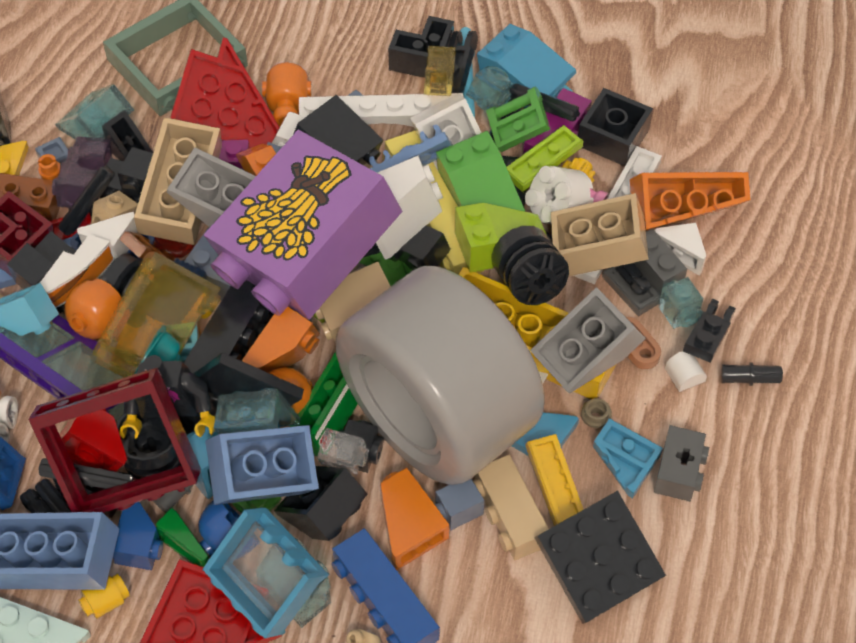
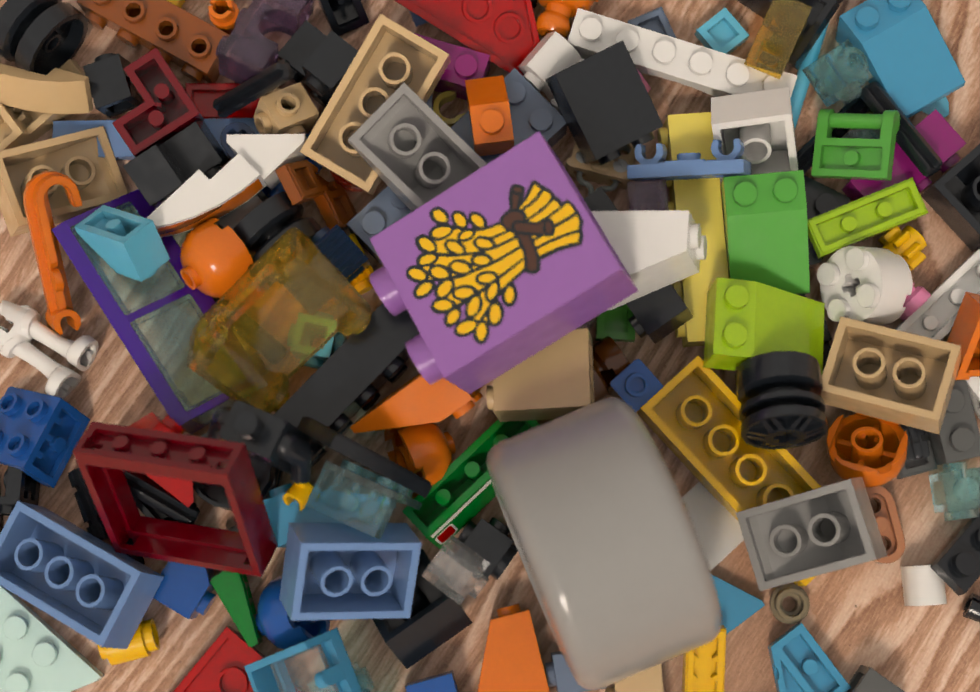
camera: 20 degrees right, 25 degrees up
teal piece [134,325,180,374] -> none
none -> medium azure plate [695,7,749,54]
none -> orange cylinder [826,413,908,488]

